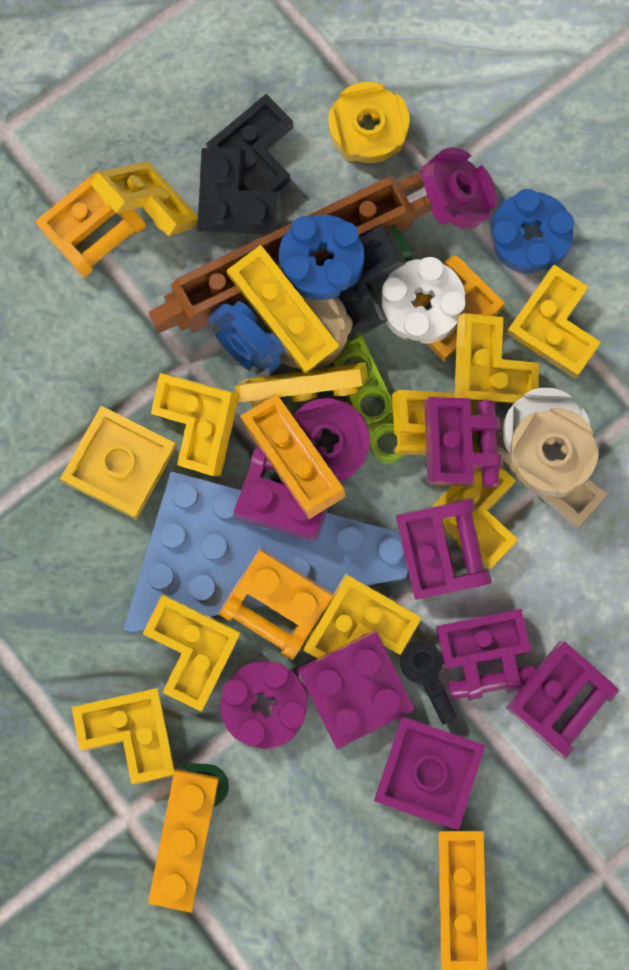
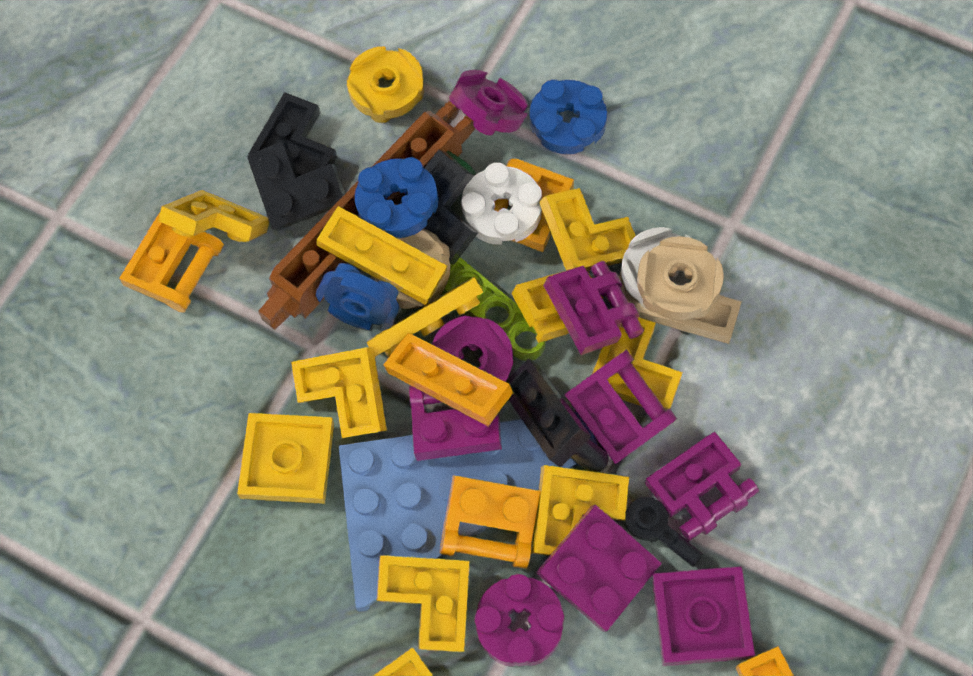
camera: 20 degrees left, 10 degrees down
magenta plate [506,641,619,759] -> none
yellow plate [507,265,601,380] -> none
none -> black piece [506,358,608,472]

